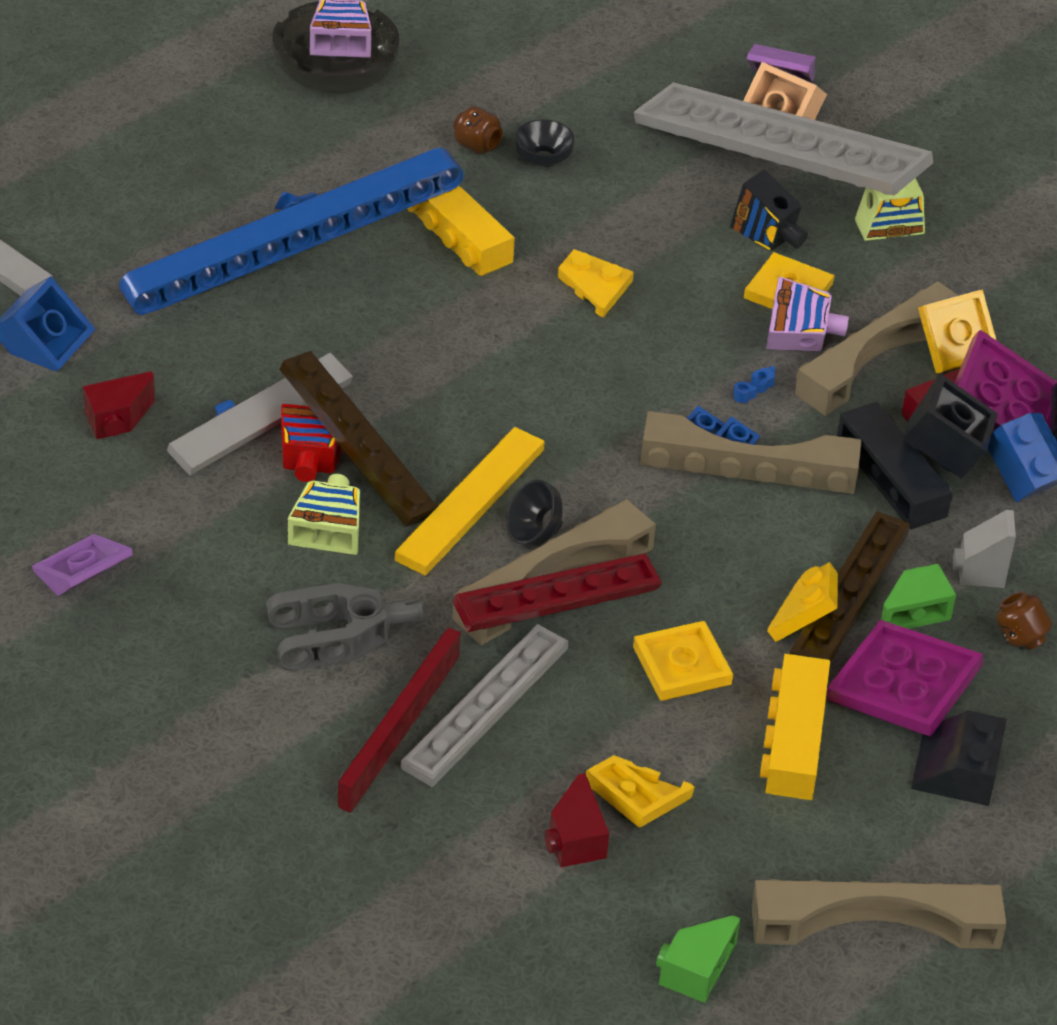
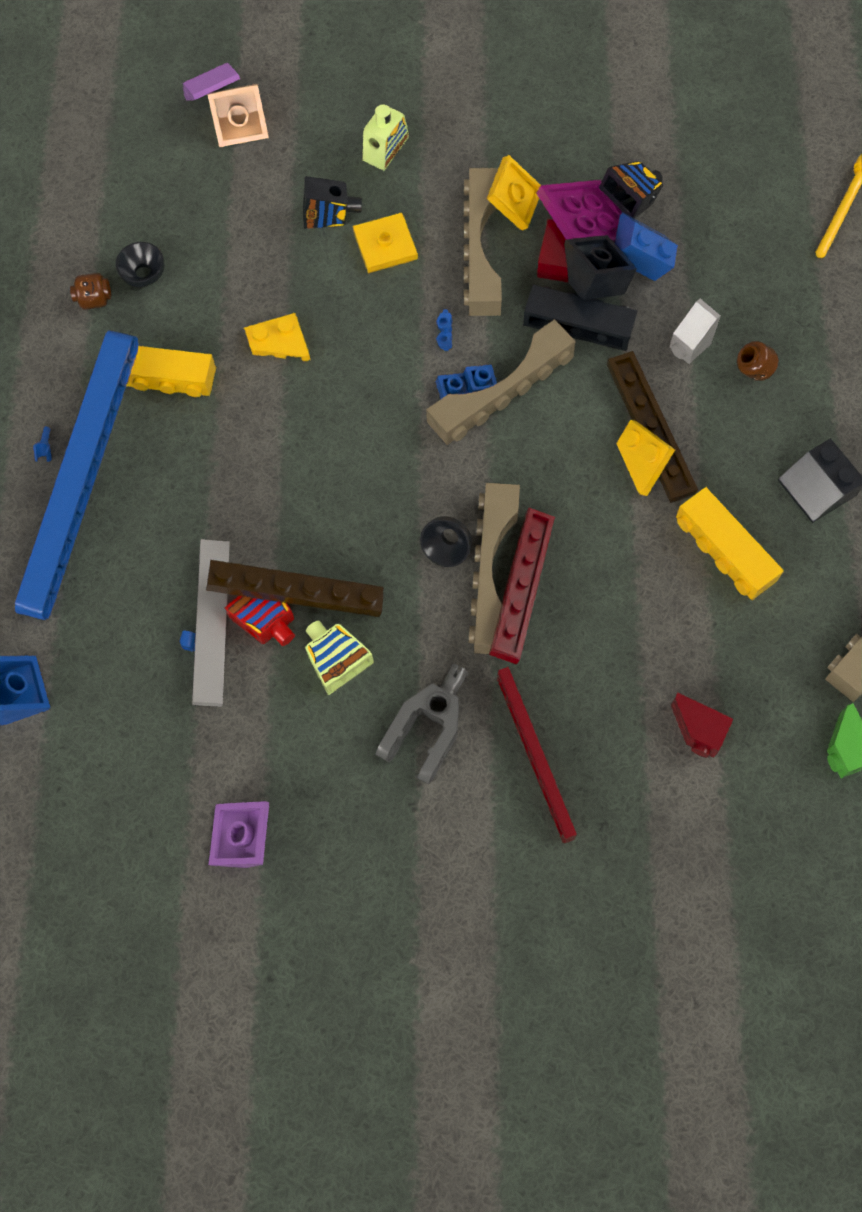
camera: 40 degrees left, 25 degrees up
dark red slope [83,371,155,439] -> none
yellow tile [395,427,545,576] -> none
light grey tile [401,624,568,787] -> none
yellow wing [586,755,695,828] -> none
light grey plate [633,82,933,195] -> none
yellow plate [633,621,733,701] -> none
lavender torso [766,277,849,351] -> none
magenta plate [826,620,983,737] -> none
bright green slope [881,564,956,629] -> none

